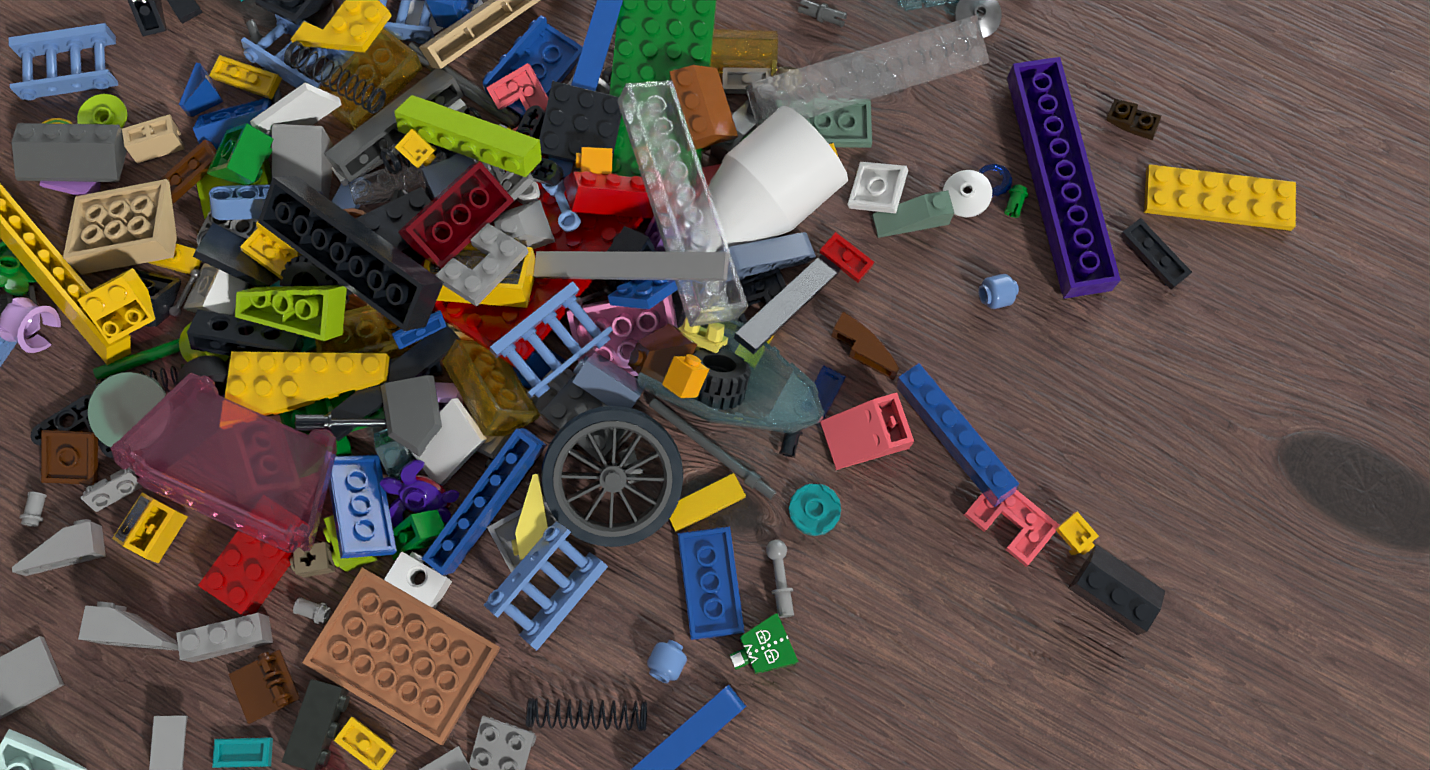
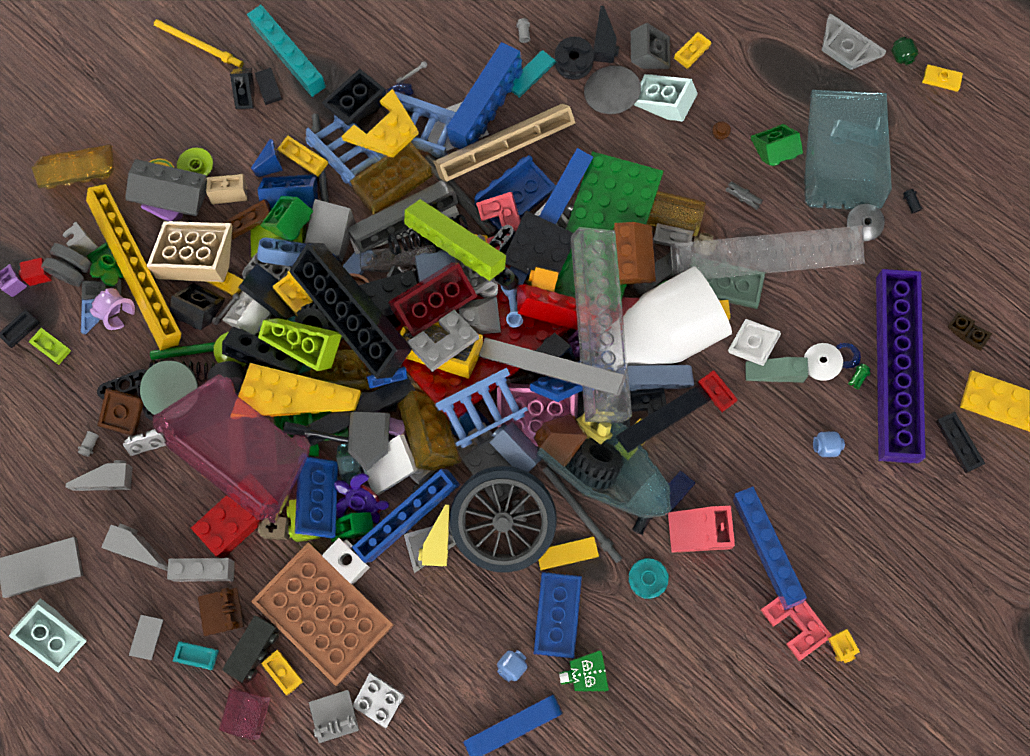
camera: 20 degrees right, 0 degrees up
medium blue fence [9,23,118,100] -> none
yellow slope [77,268,155,344] -> none
yellow slope [112,492,188,563] -> none
white tile [250,83,342,136] -> none
black piece [284,41,386,114] -> none
light grey pin [293,597,331,624] -> none
yellow bracket [395,128,437,168] -> none
medium blue fence [484,521,608,651] -> none
black piece [526,698,647,731] -> none
light orange brick [662,354,709,398] -> none
light grey pin [766,540,794,618] -> none
reddish brown slope [831,312,899,380] -> none
black slope [1068,545,1165,635] -> none

